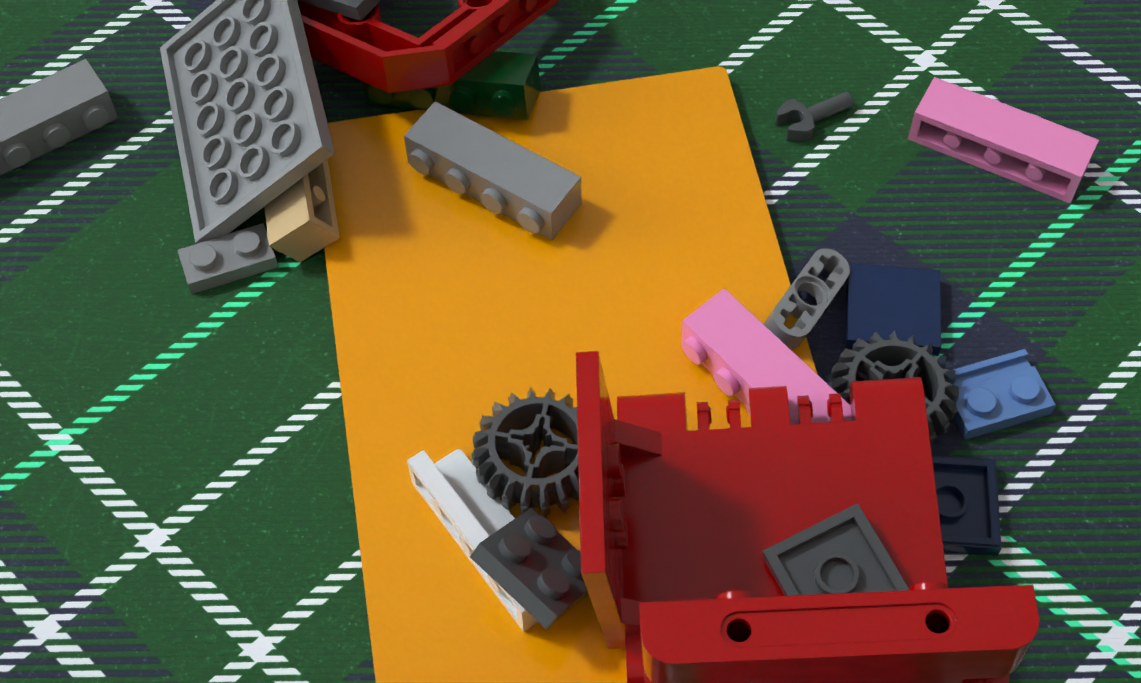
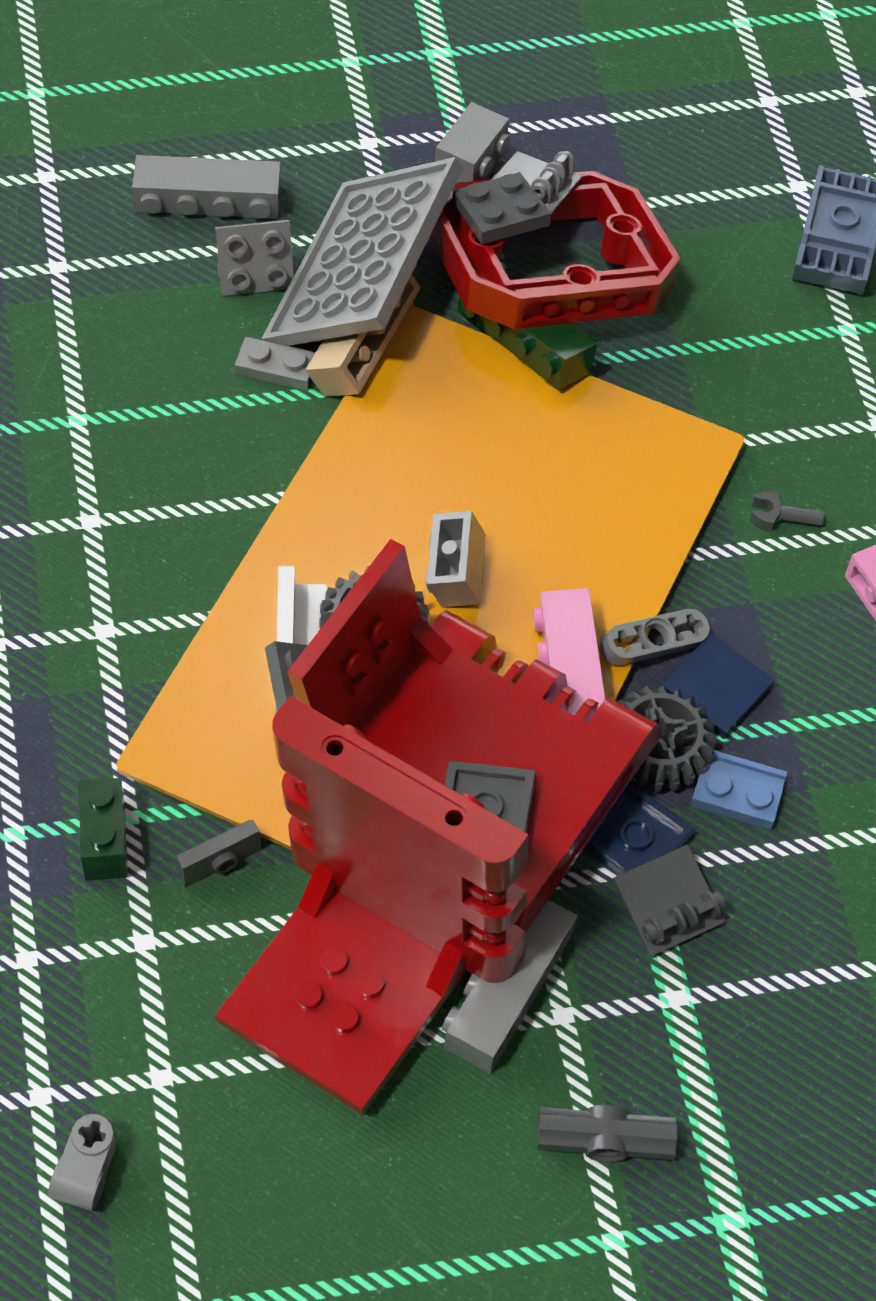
camera: 30 degrees right, 0 degrees up
light grey brick [404,102,581,240] -> none
none -> light grey hinge [215,220,294,296]
none -> brick [426,510,486,607]
none -> dark grey hinge [612,844,726,957]

